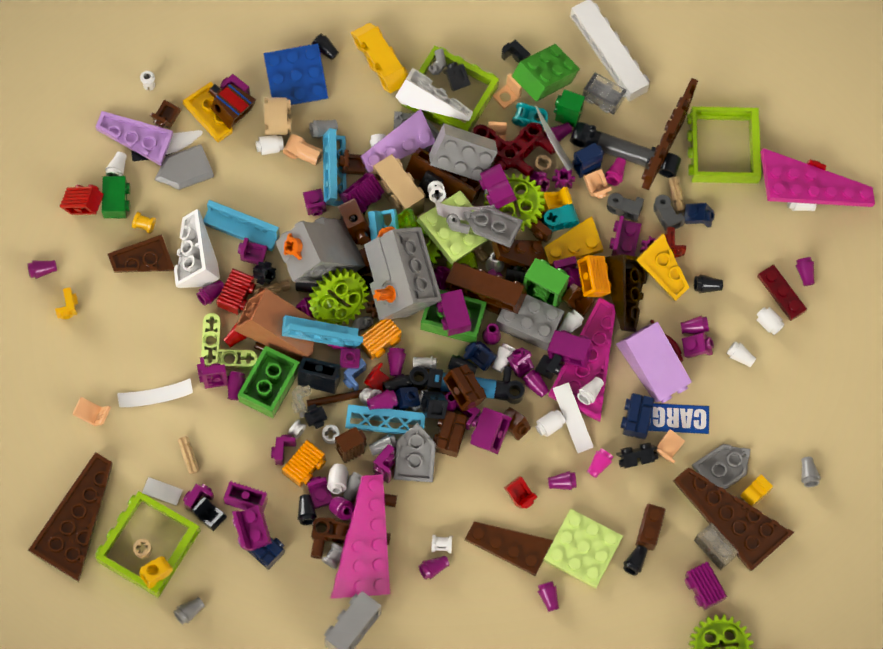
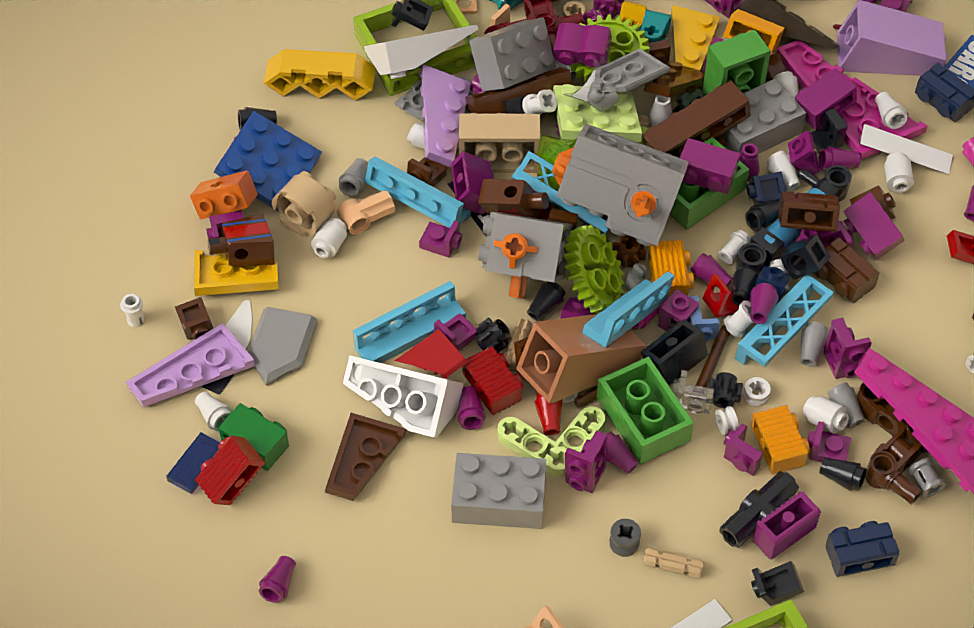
camera: 50 degrees left, 15 degrees down
yellow bracket [55,287,78,319] -> none
white sticker [117,379,193,408] -> none
yellow bush [132,212,156,234] -> none
magenta bracket [183,484,214,512] -> none
magenta bracket [232,505,272,551] -> none
magenta brick [329,496,354,520] -> none
reddish brown brick [335,426,367,463] -> none
light grey tile [394,423,436,482] -> none
light grey arm [428,49,446,75] -> none
none -> clear blue tile [166,432,220,494]
none -> orange brick [190,170,258,220]
none -> red slope [395,329,467,379]
none -> light grey brick [451,453,546,529]
none -> dark grey wheel [609,519,641,557]
none -> black piece [719,471,799,548]

